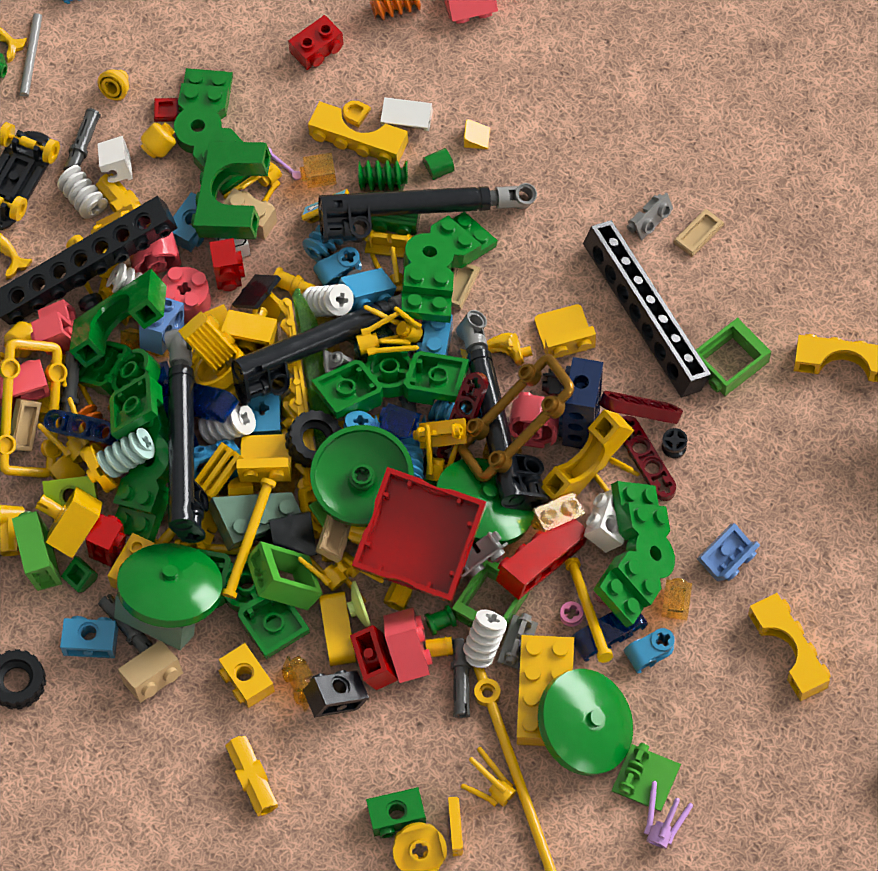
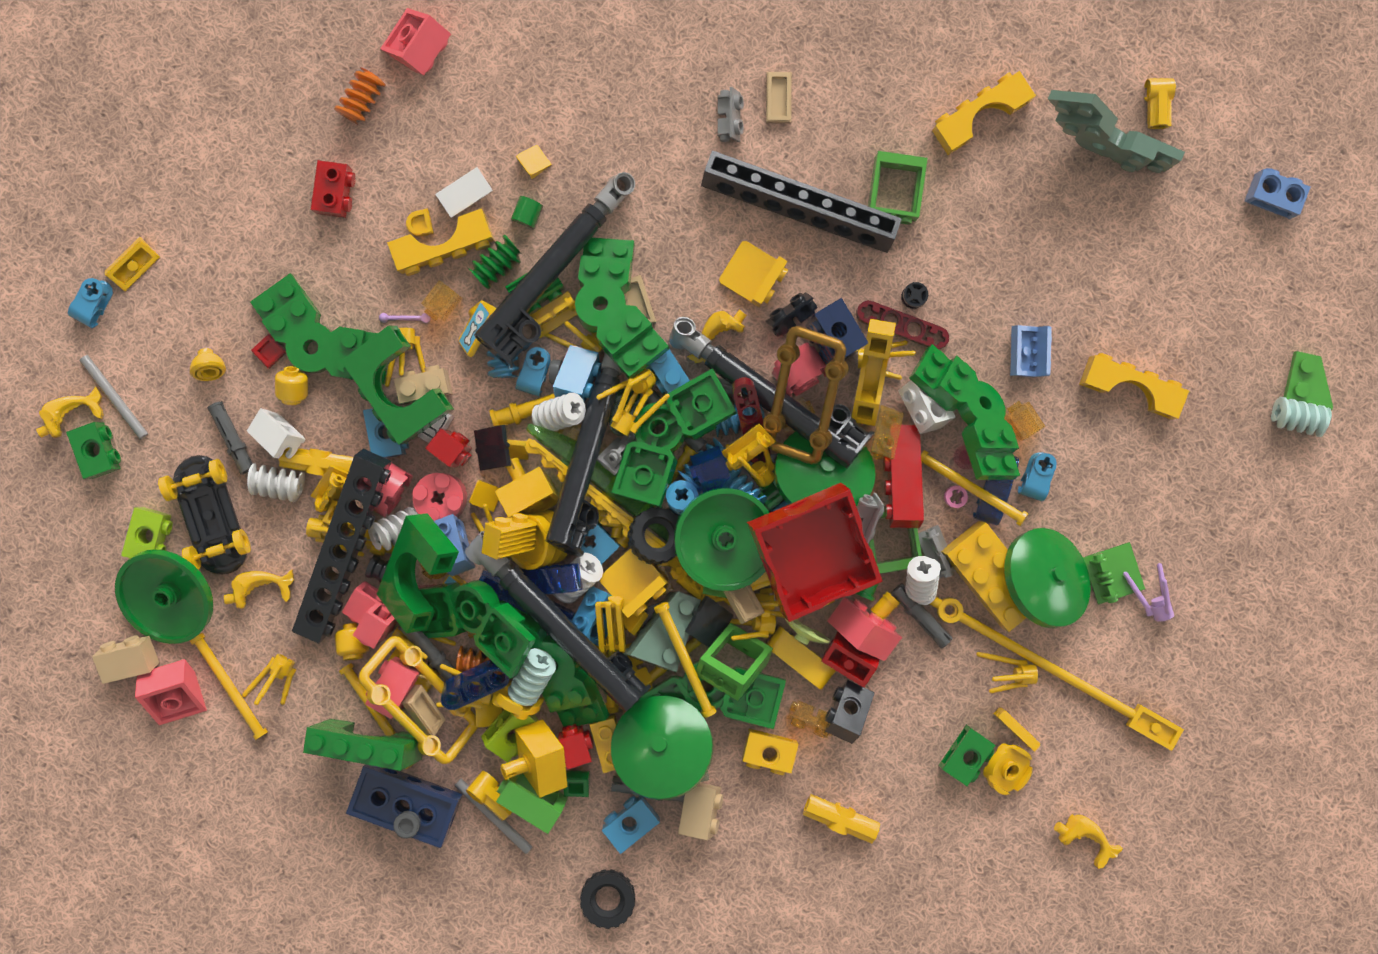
camera: 45 degrees left, 25 degrees up
dark red beam [599,391,683,424] -> none

